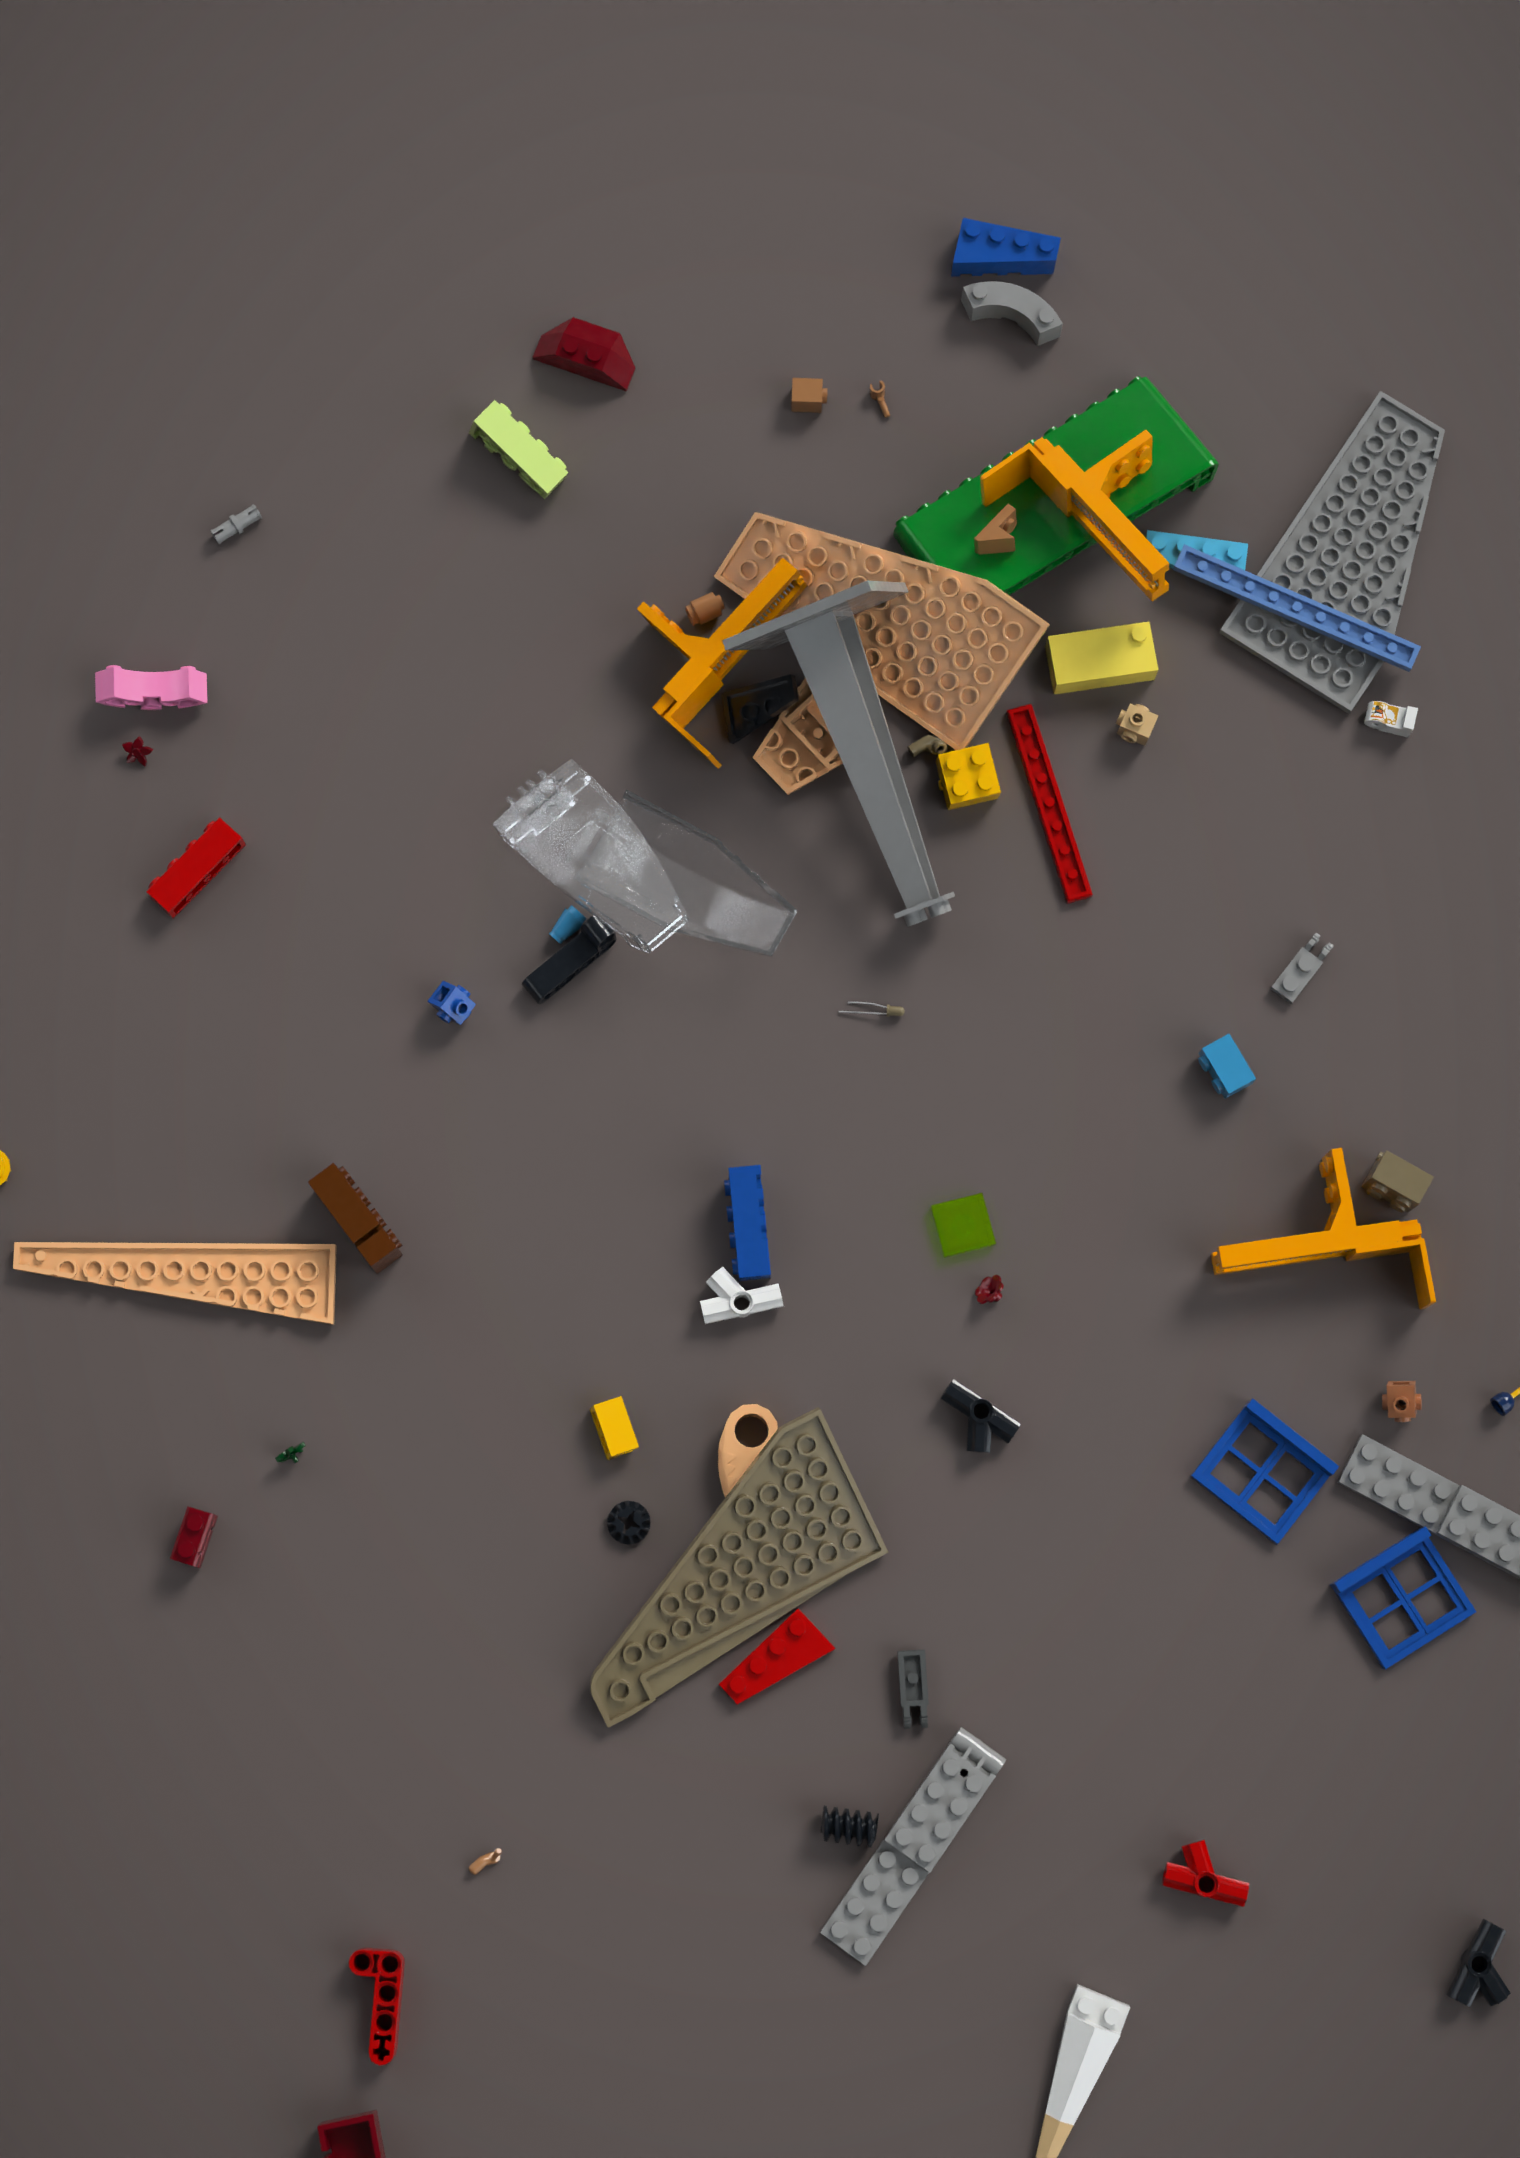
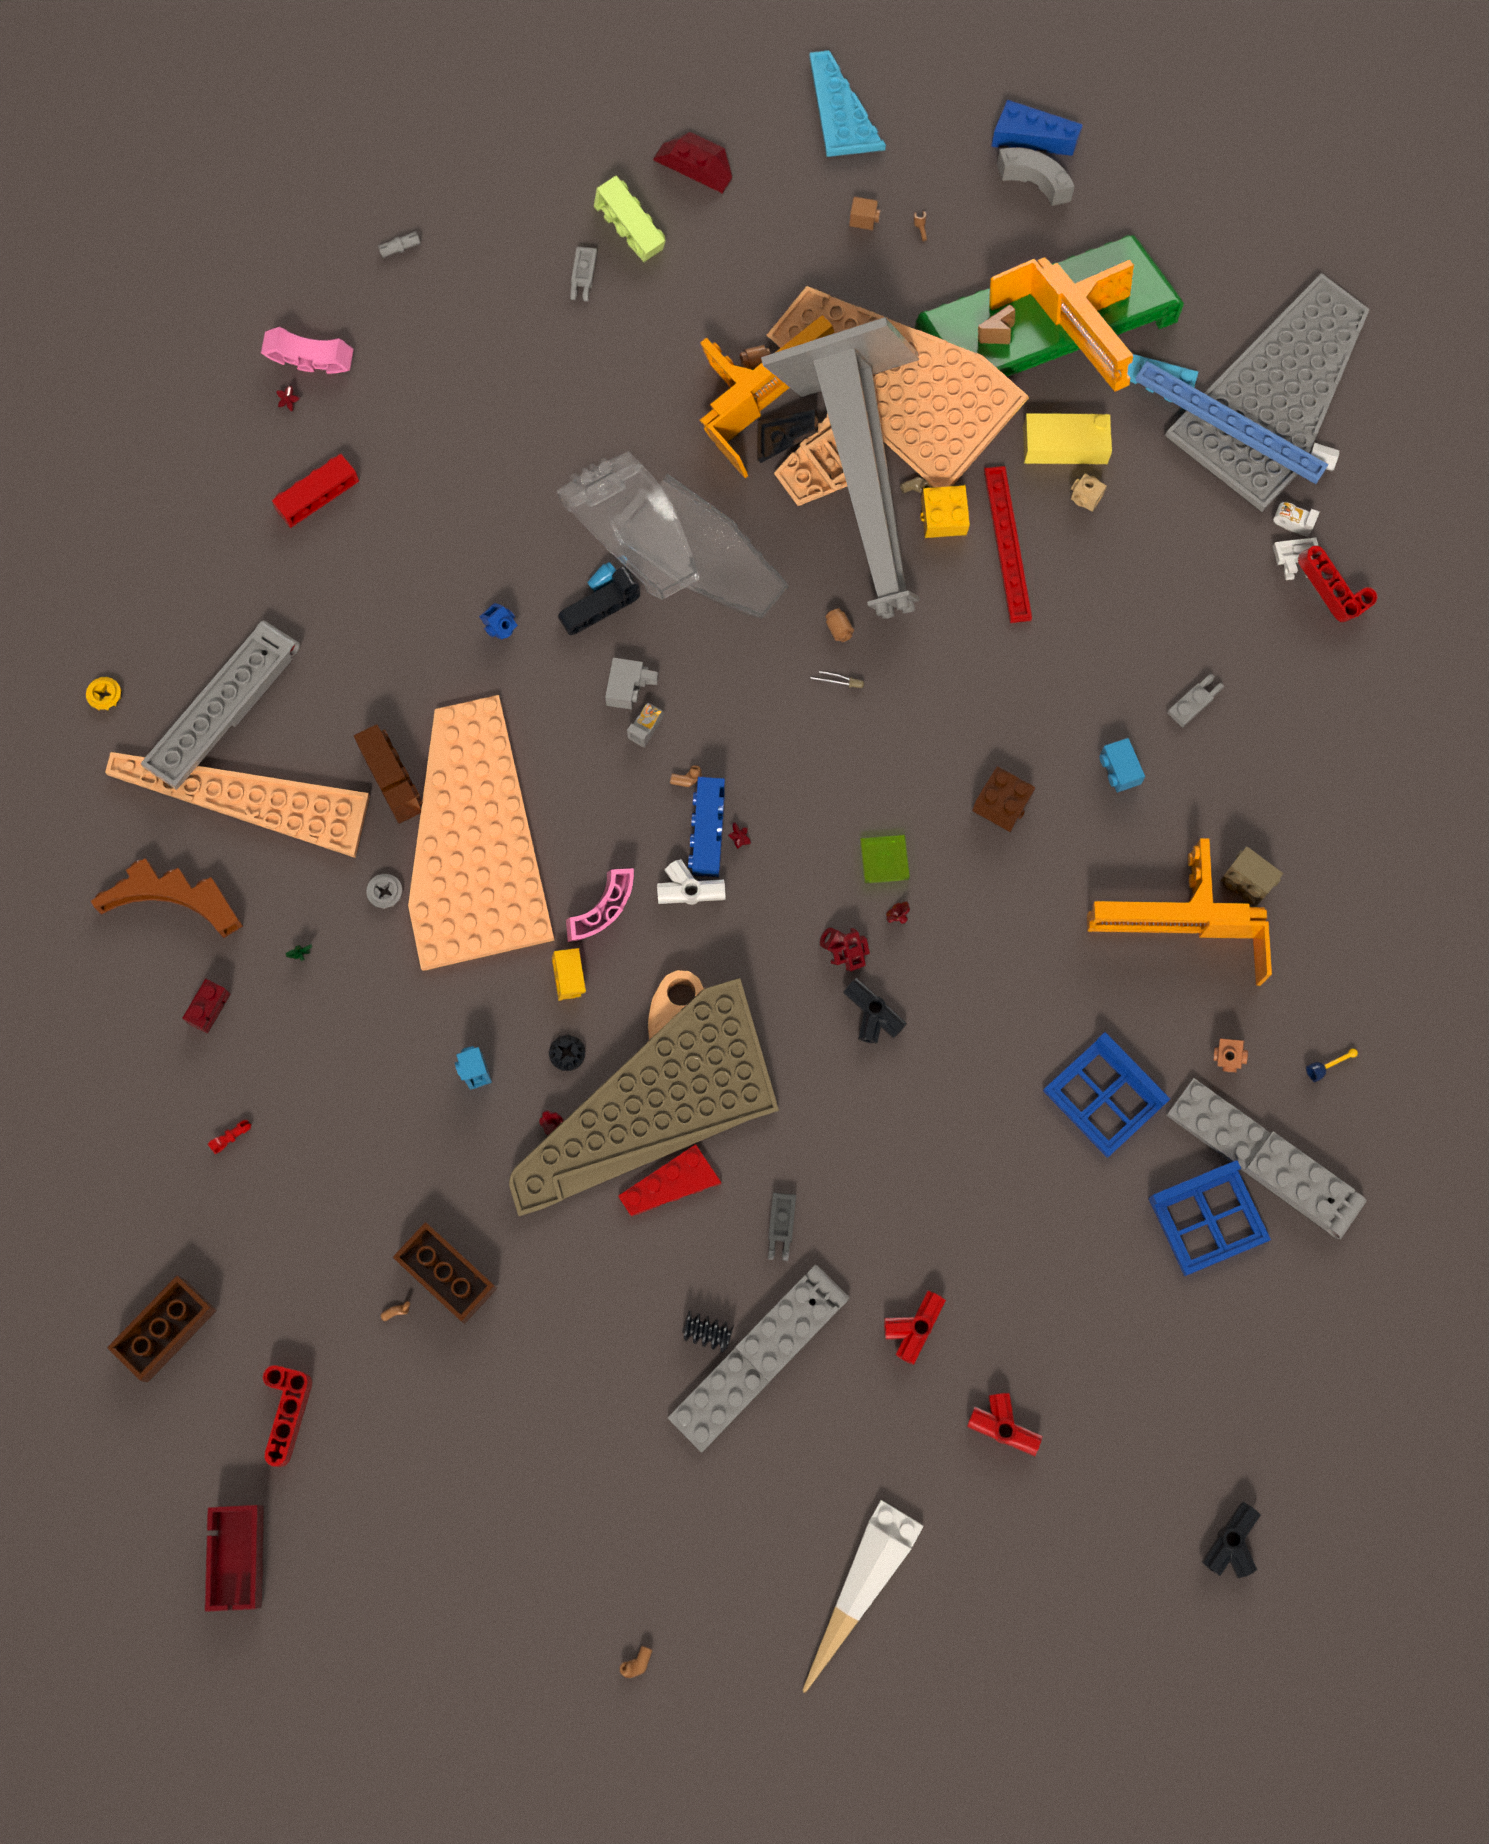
camera: 10 degrees right, 5 degrees down
none -> dark orange arch [91,858,243,938]
none -> reddish brown brick [107,1275,217,1383]
none -> light grey hinge [140,620,300,790]
none -> red piece [208,1120,252,1154]
none -> light grey gear [366,874,403,909]
none -> reddish brown brick [392,1222,498,1324]
none -> light nougat wing [408,695,554,971]
none -> dark azure brick [455,1046,492,1090]
none -> dark red plant [539,1110,563,1135]
none -> bright pink brick [566,868,634,942]
none -> light grey hinge [571,247,597,301]
none -> light grey hinge [605,658,659,710]
none -> light grey leg [627,703,664,748]
none -> medium nougat arm [670,766,702,787]
none -> dark red plant [728,823,751,849]
none -> medium azure wing [810,51,886,157]
none -> dark red piece [819,927,870,971]
none -> medium nougat brick [825,609,854,642]
none -> red piece [884,1291,946,1365]
none -> reddish brown brick [972,766,1036,832]
none -> white plate [1273,537,1318,580]
none -> red beam [1298,546,1377,622]
none -> white piece [1310,443,1339,471]

